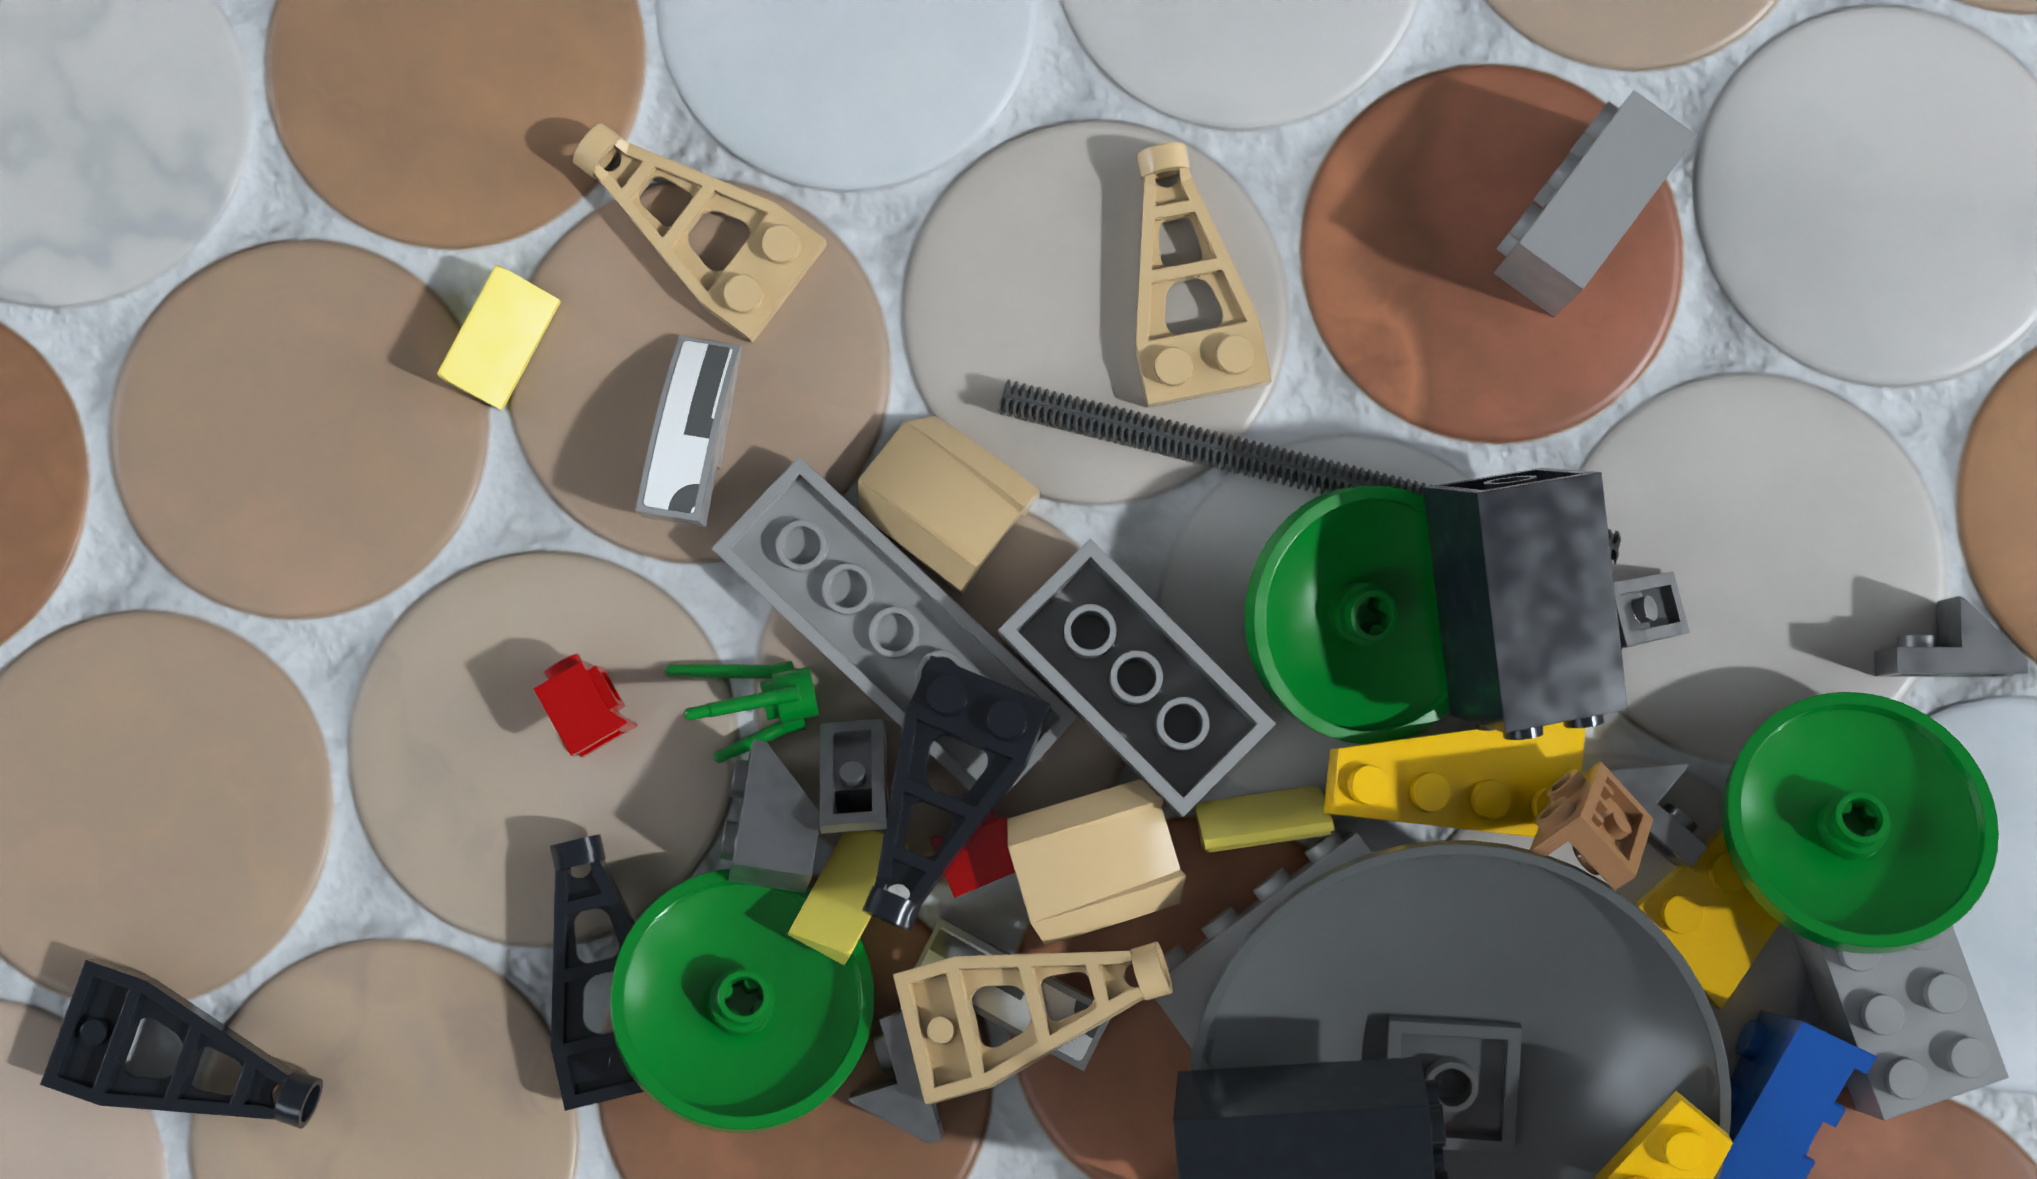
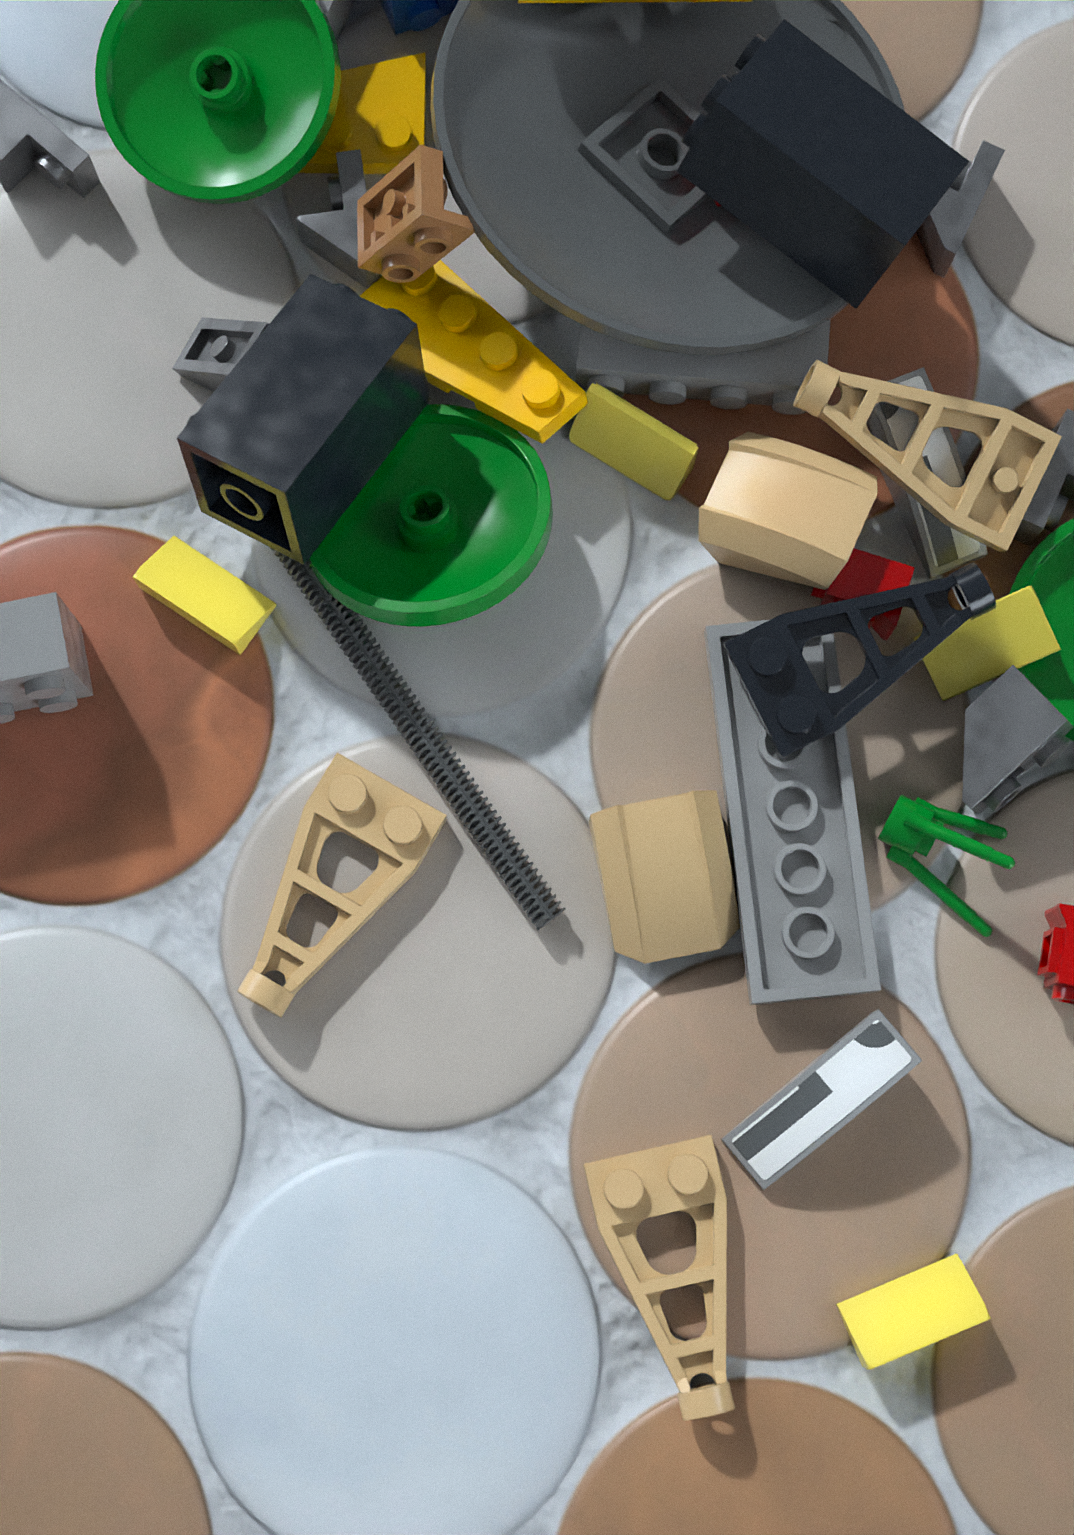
camera: 145 degrees left, 5 degrees down
flat silver slope [820,719,890,834] -> none
light grey brick [998,538,1276,817] -> none
none -> light yellow slope [133,536,276,655]

